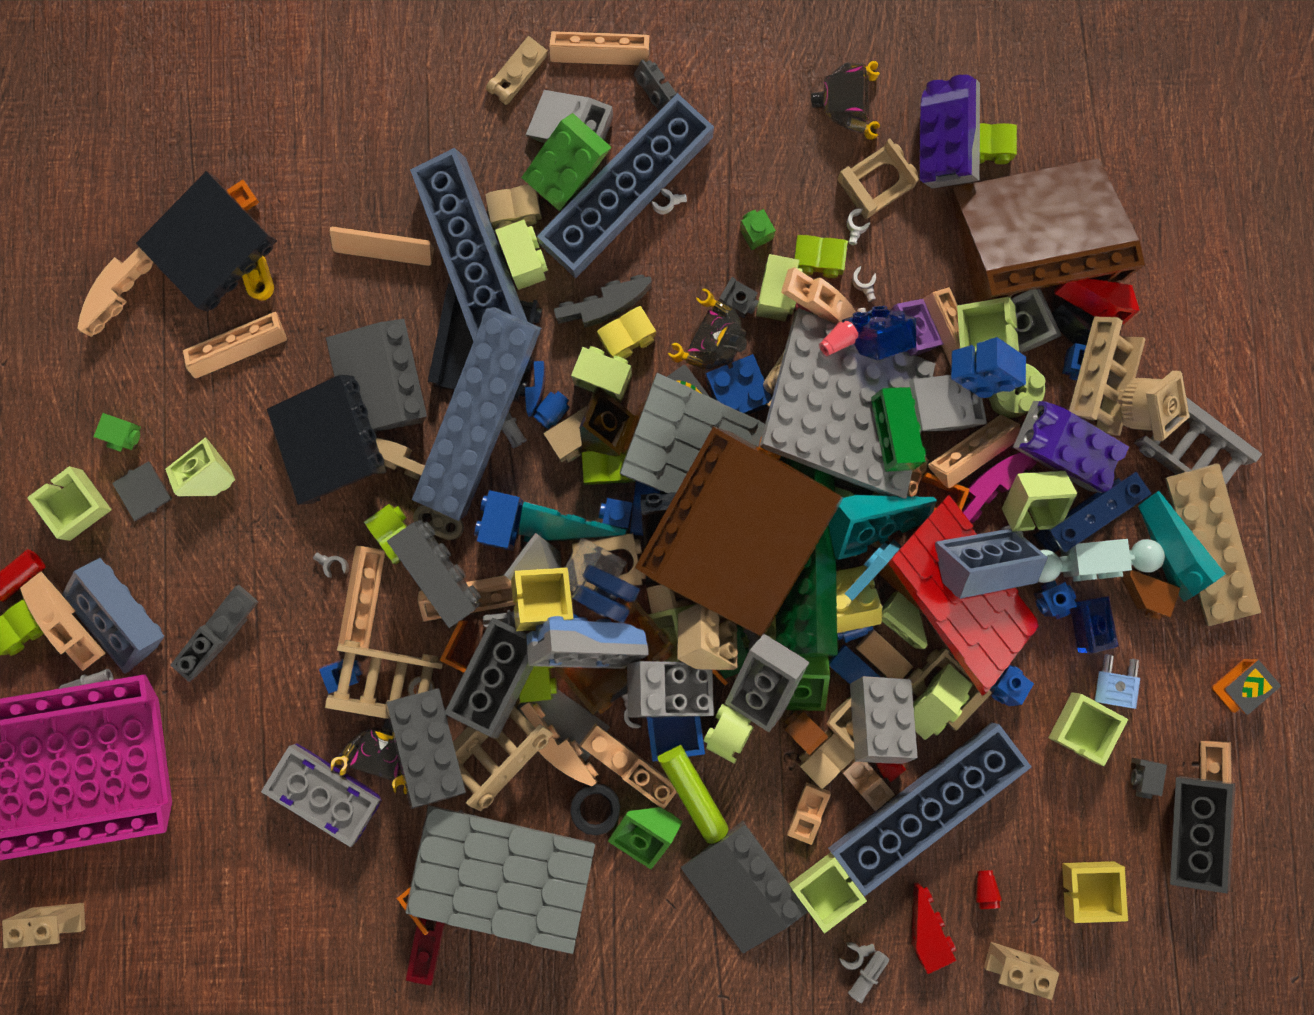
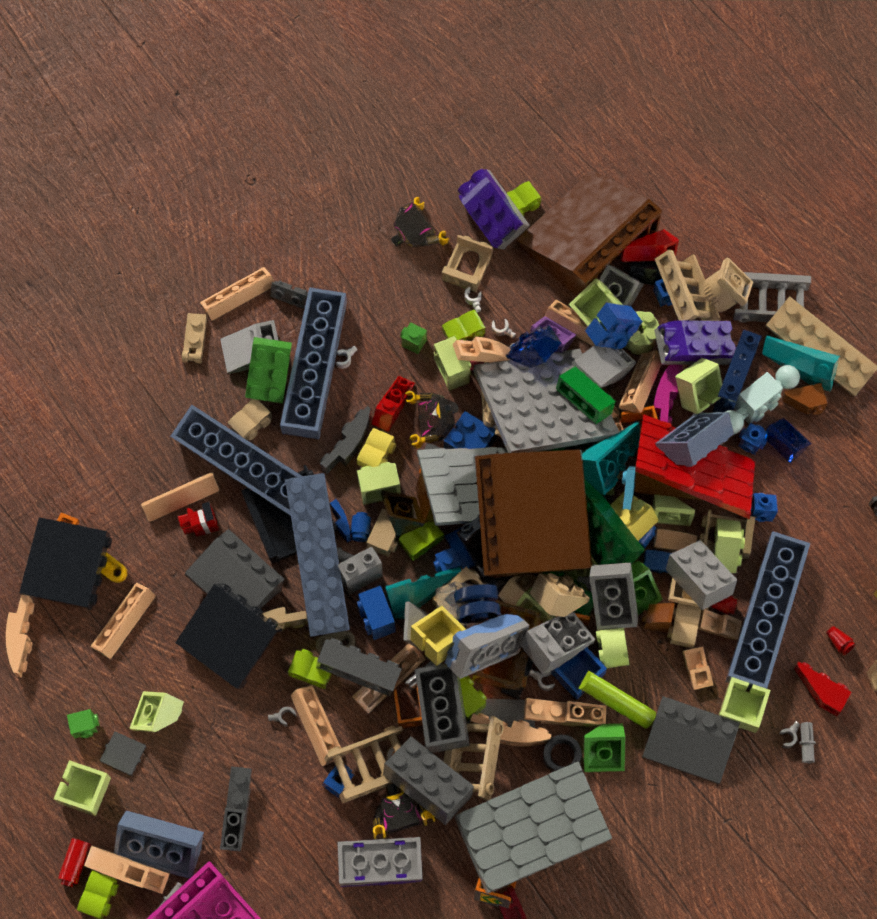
camera: 35 degrees left, 15 degrees down
yellowish green piece [495,220,548,290] -> none
dark grey brick [718,277,759,319] -> none
coral cone [819,321,858,356] -> none
yellowish green piece [1049,693,1128,766] -> none
light blue piece [1095,654,1140,709] -> none
none -> red hips [178,502,219,537]
none -> light grey panel [338,547,383,595]
none -> red slope [372,376,415,432]

